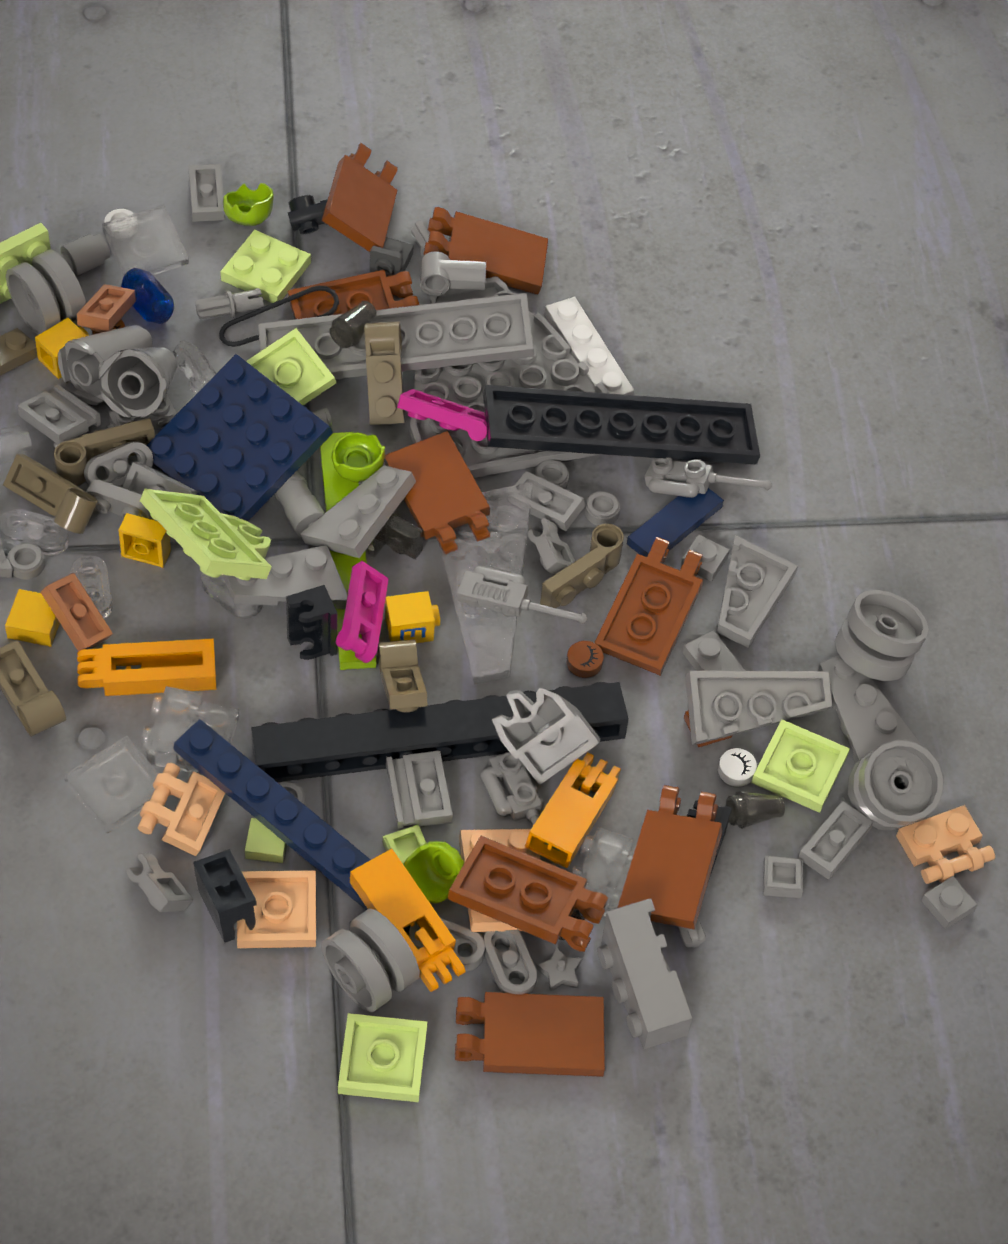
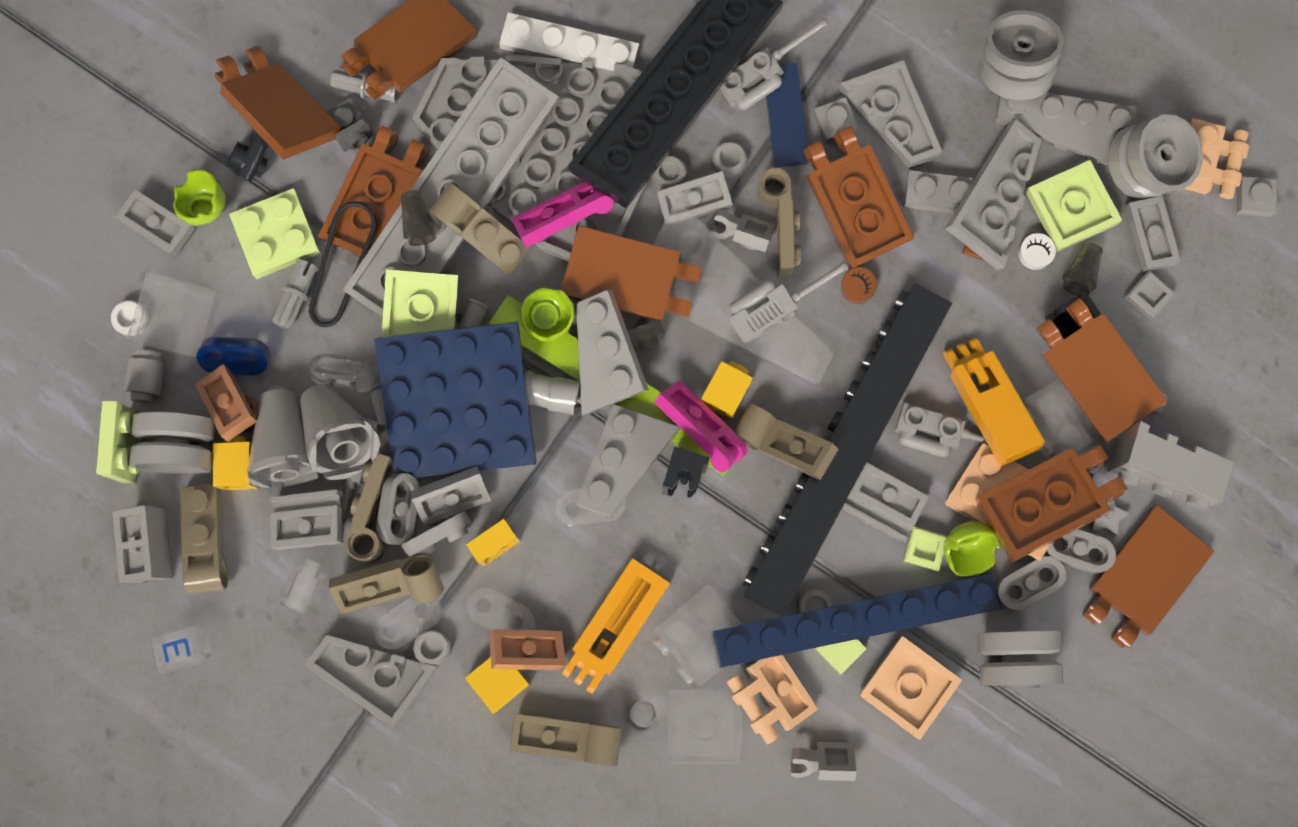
camera: 45 degrees left, 25 degrees up
yellowish green plate [140,489,272,580] -> none
black hinge [193,849,257,943] -> none
yellowish green plate [338,1013,428,1102] -> none
light orange hinge [350,848,466,992] -> none
light grey piece [420,251,486,296] -> none
light grey plate [492,688,600,785] -> none

